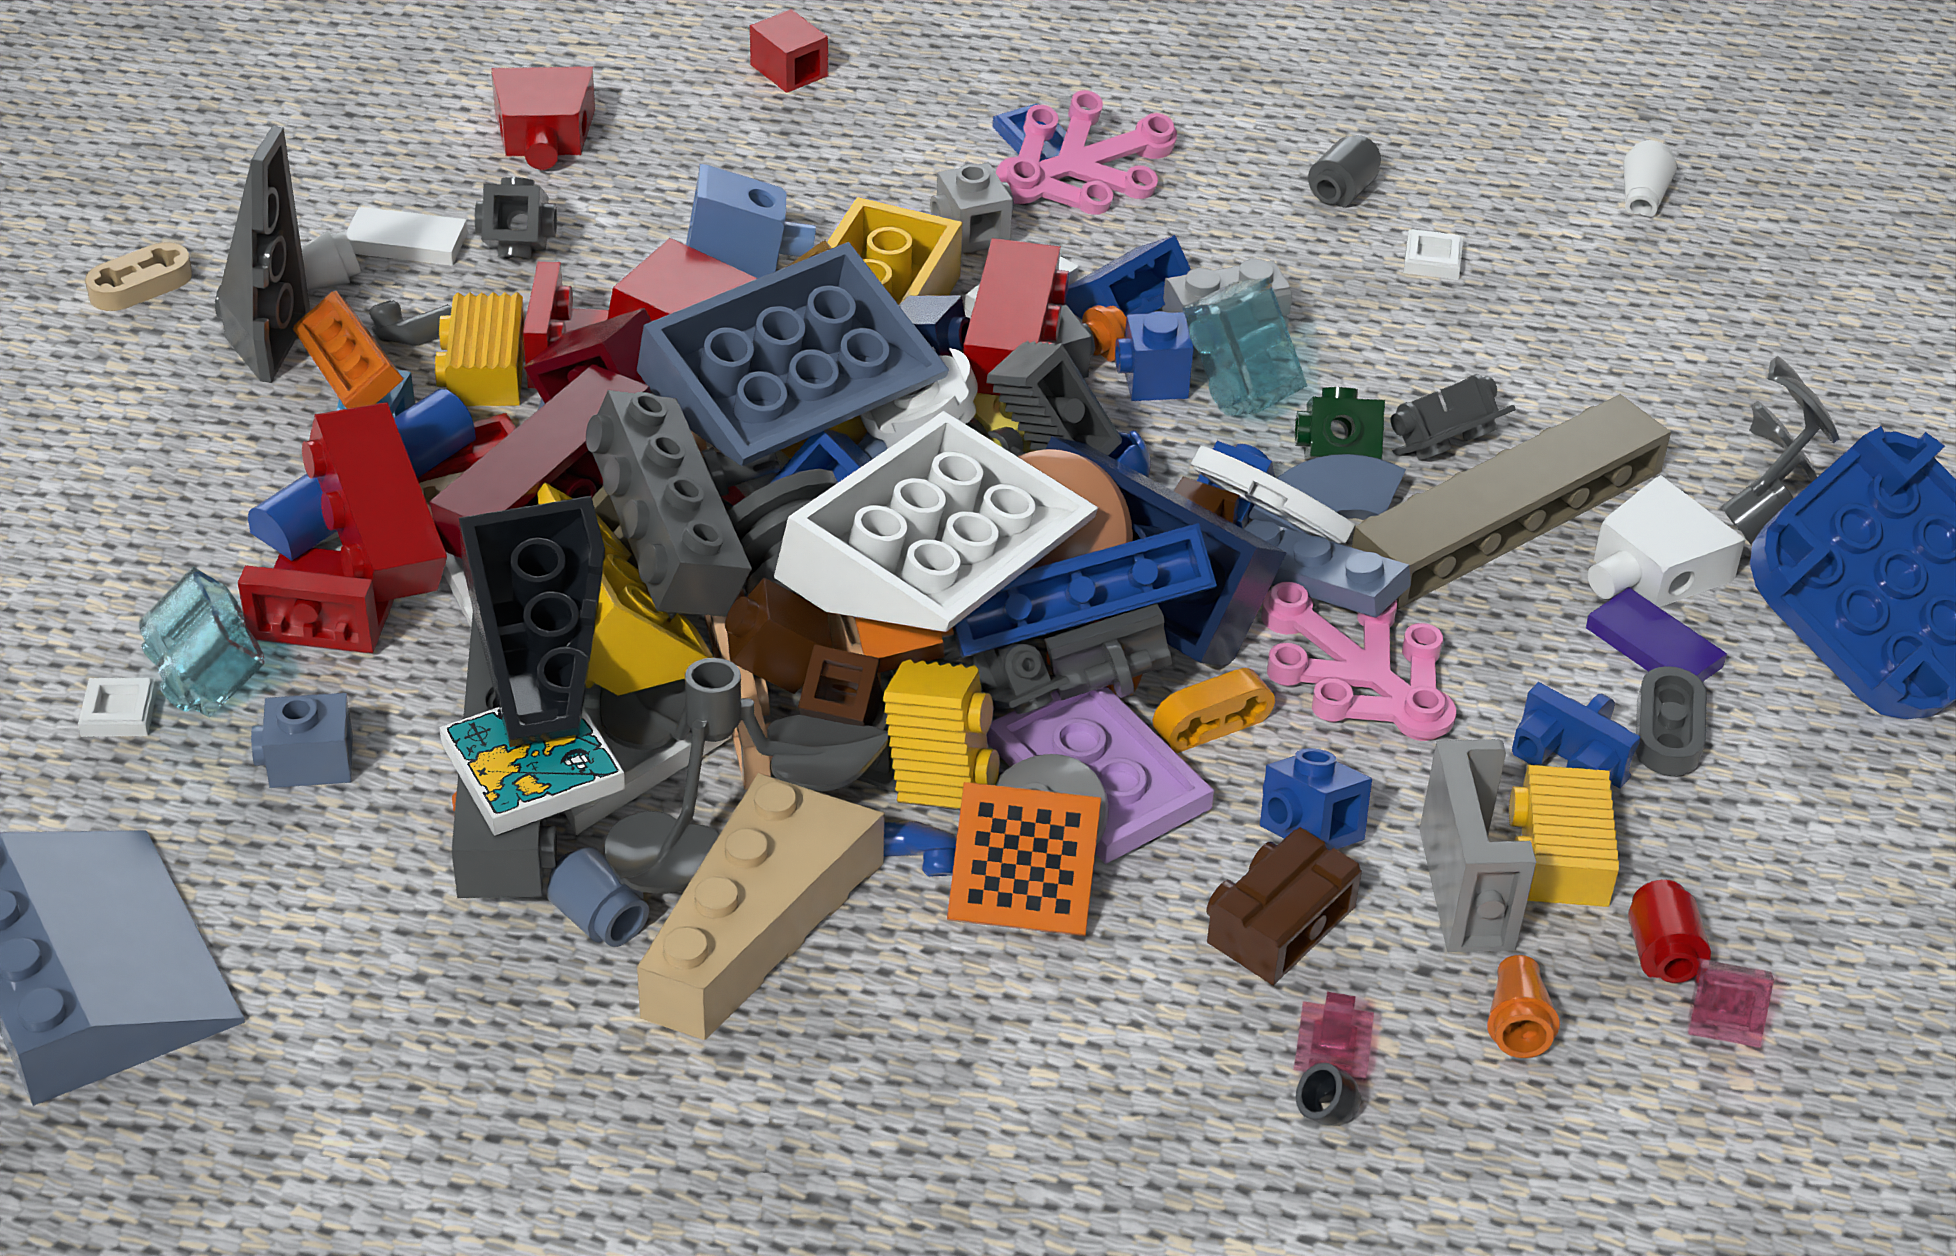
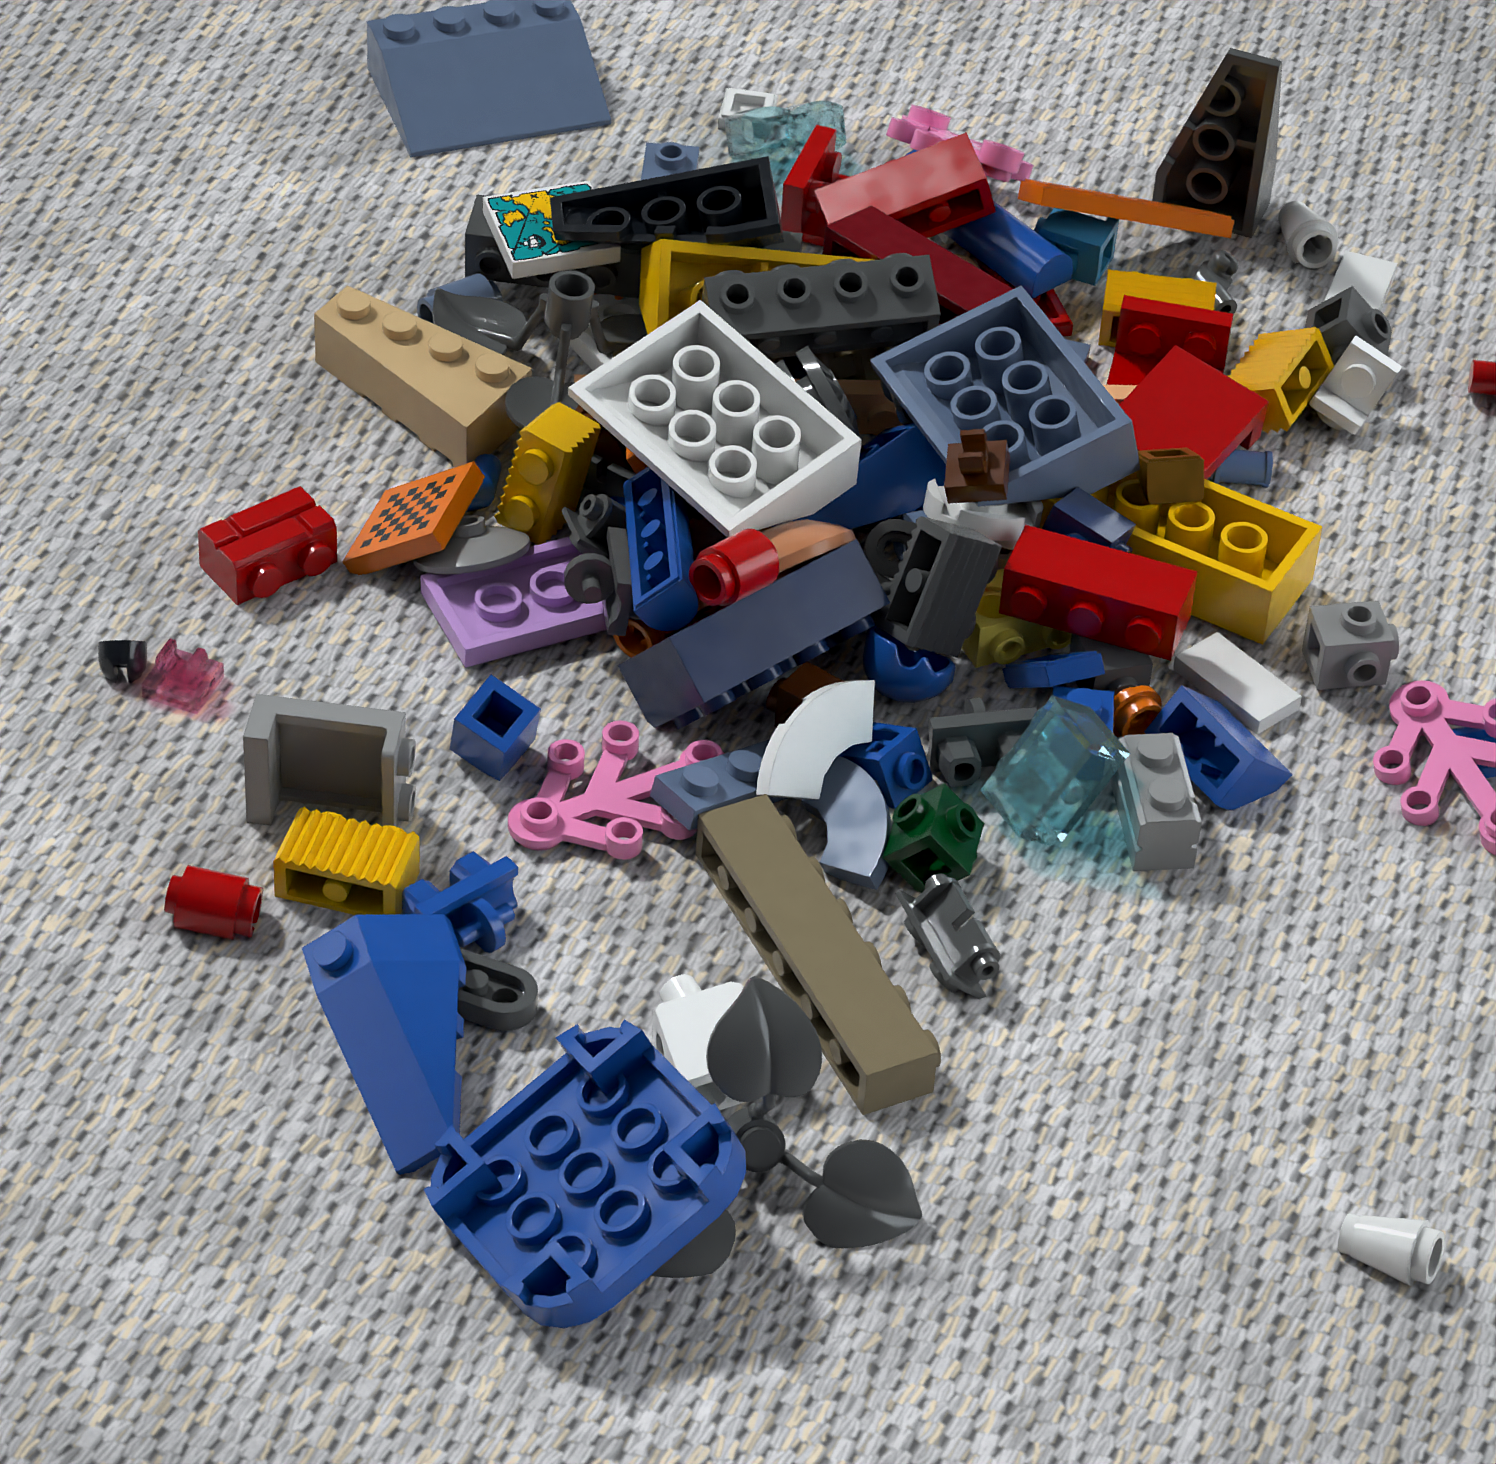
camera: 100 degrees right, 0 degrees up
tan beam [85,242,192,311] -> none
dark red brick [524,308,652,404] -> none
medium blue torso [686,164,816,278] -> none
light orange beam [1152,668,1275,753] -> none
reddish brown brick [1206,827,1362,986] -> none
blue brick [1260,748,1372,850] -> none
dark grey brick [1308,135,1381,208] -> none
white tile [1403,229,1463,280] -> none
orange cone [1487,955,1560,1058] -> none
dark purple tile [1586,587,1727,682] -> none
clear pink tile [1687,959,1774,1047] -> none
none -> red brick [198,486,337,605]
none -> blue wedge [302,914,466,1175]
none -> blue brick [450,674,541,781]
none -> red brick [689,529,779,606]
none -> bright pink plant [886,104,1034,182]
none -> dark grey hips [926,697,1041,787]
none -> reddish brown tile [944,429,1010,504]
none -> blue tile [1002,651,1105,689]
none -> yellow brick [1226,327,1334,434]
none -> white bracket [1309,336,1402,435]

